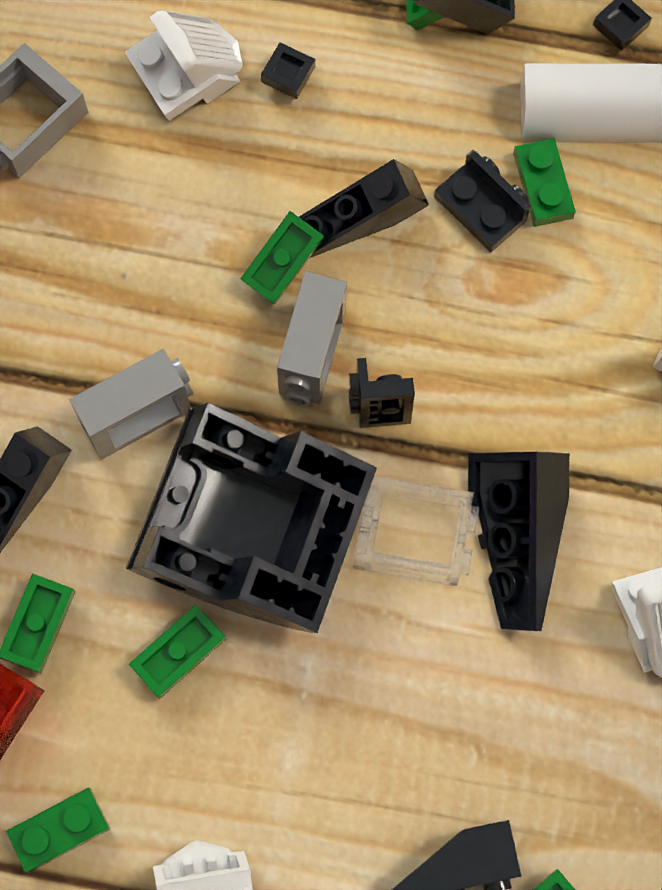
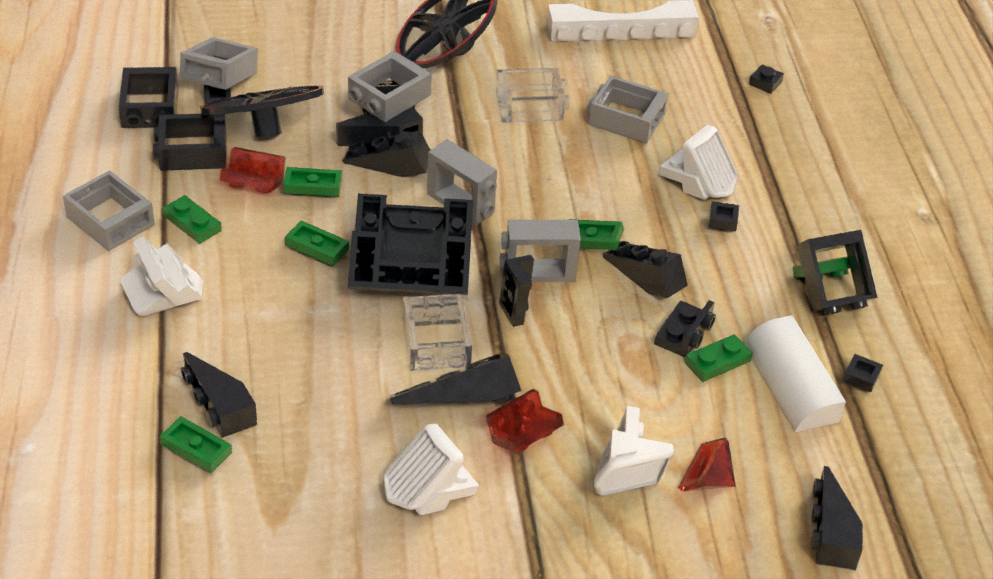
camera: 70 degrees right, 30 degrees down
none -> clear red bracket [486,389,564,453]

